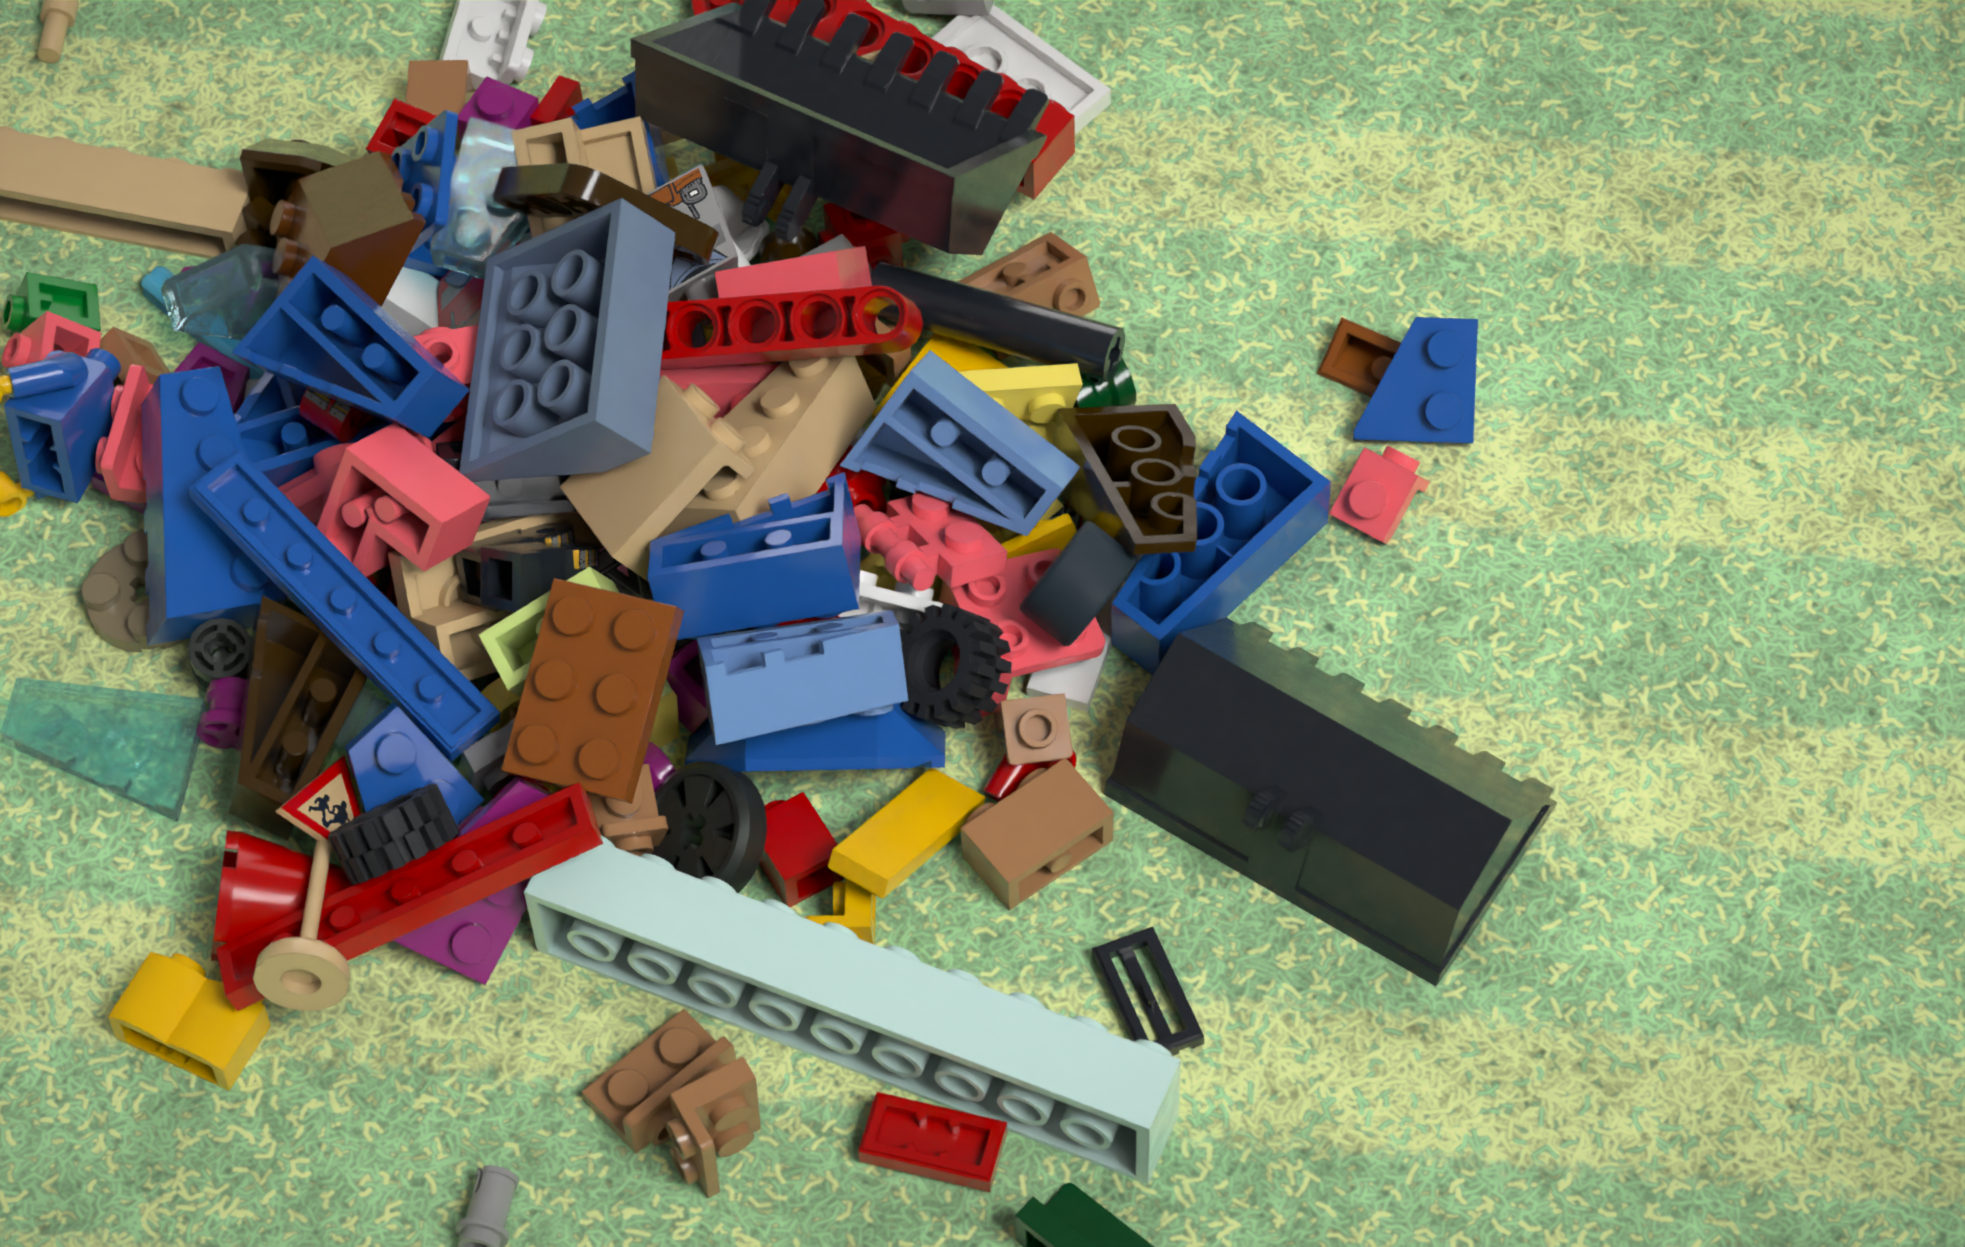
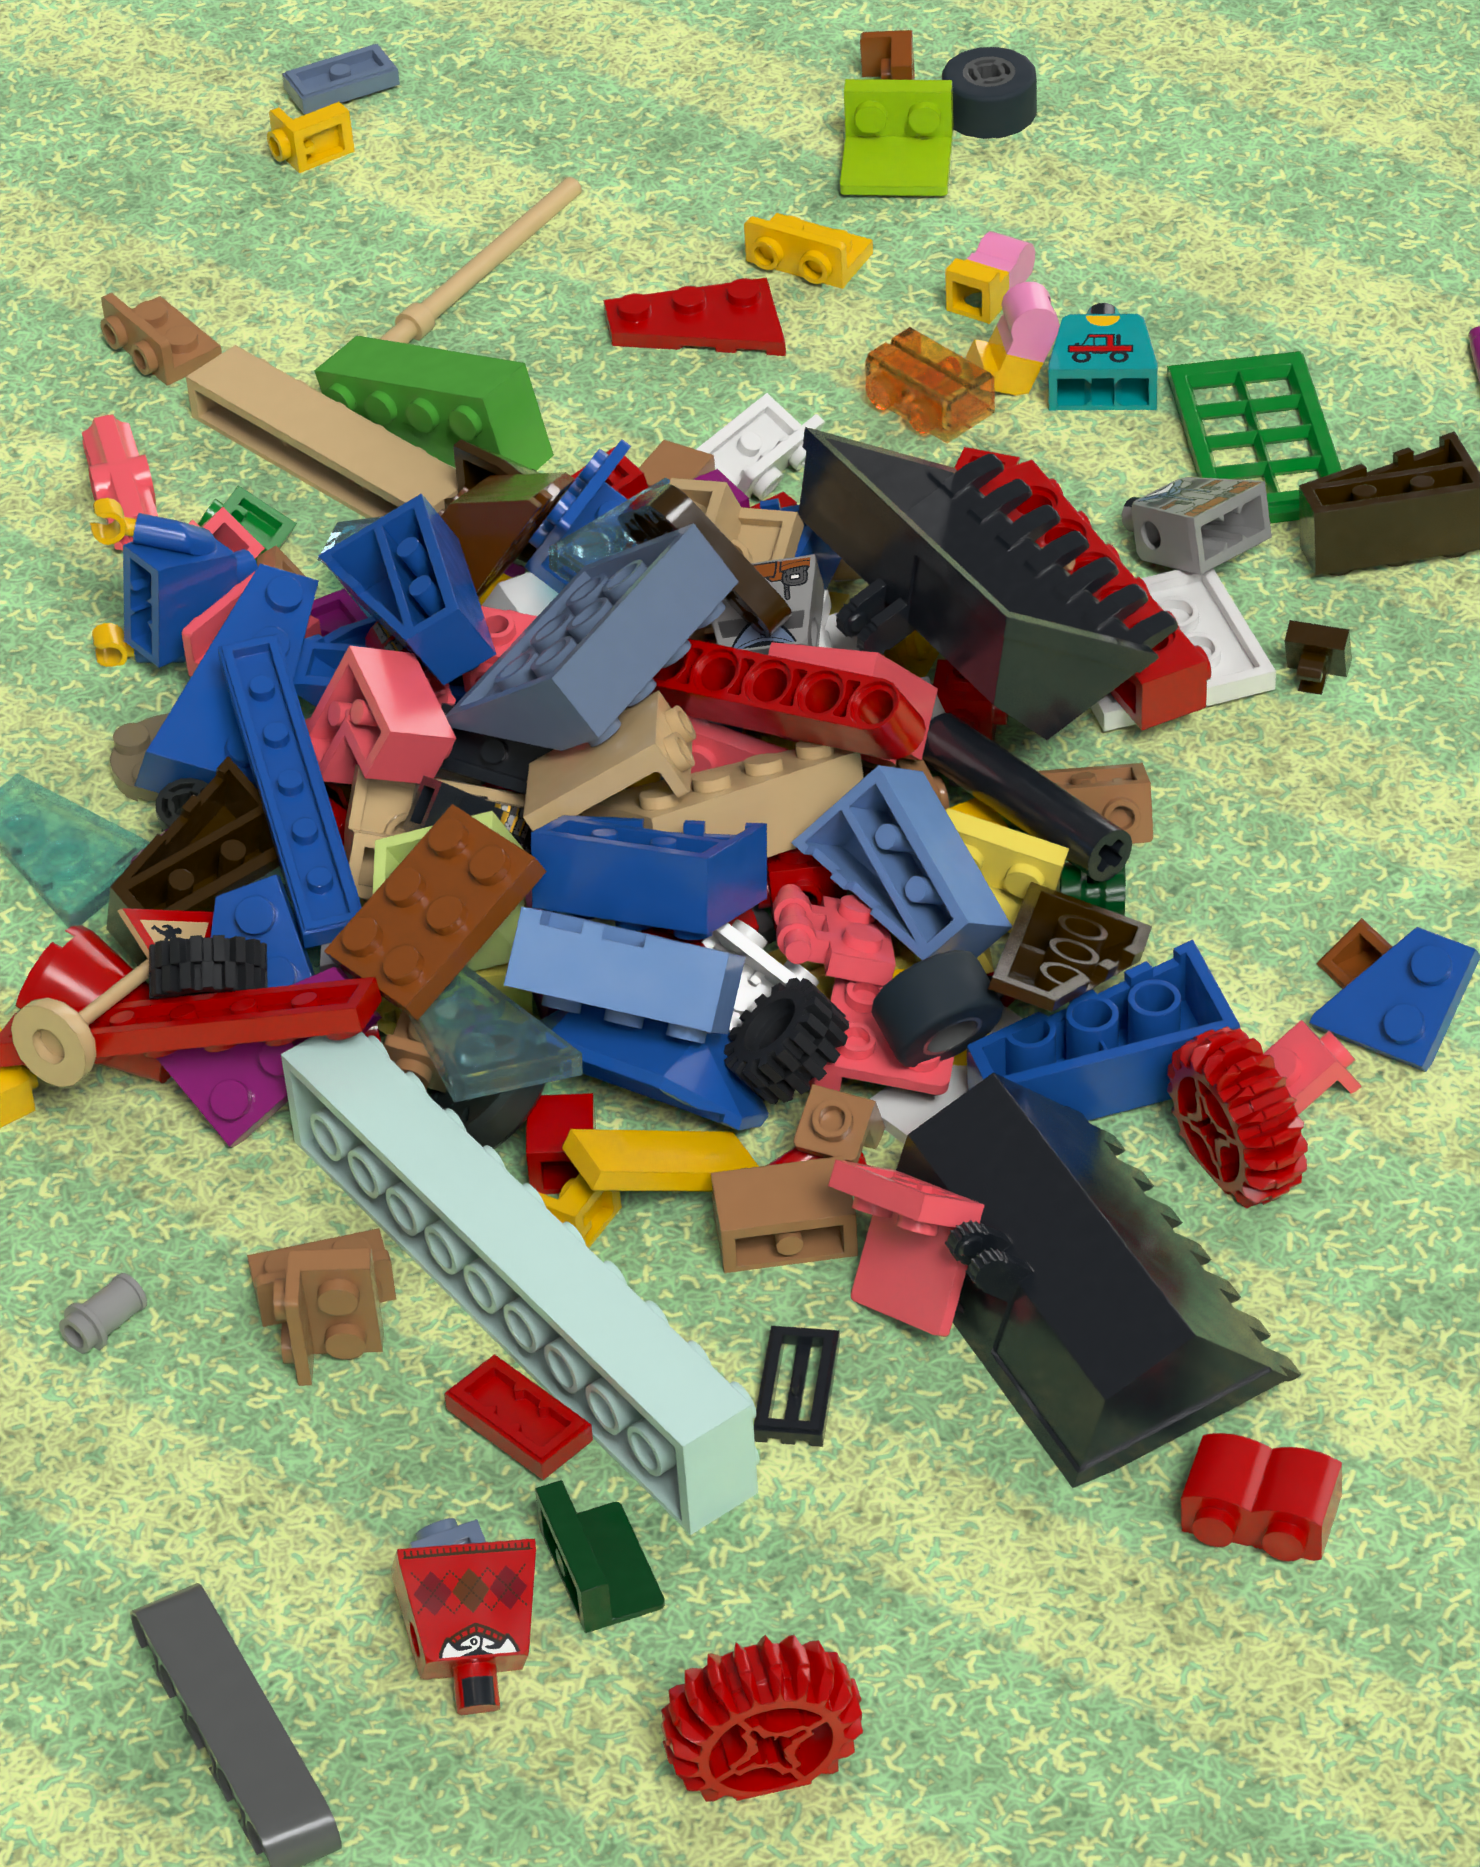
camera: 30 degrees right, 15 degrees down
none -> bright green wedge [314,336,554,471]
none -> clear light blue wing [407,965,583,1102]
none -> coral bracket [828,1159,985,1337]
none -> red gear [1167,1026,1308,1208]
none -> red brick [1181,1433,1342,1561]
none -> dark brown tile [1284,620,1352,695]

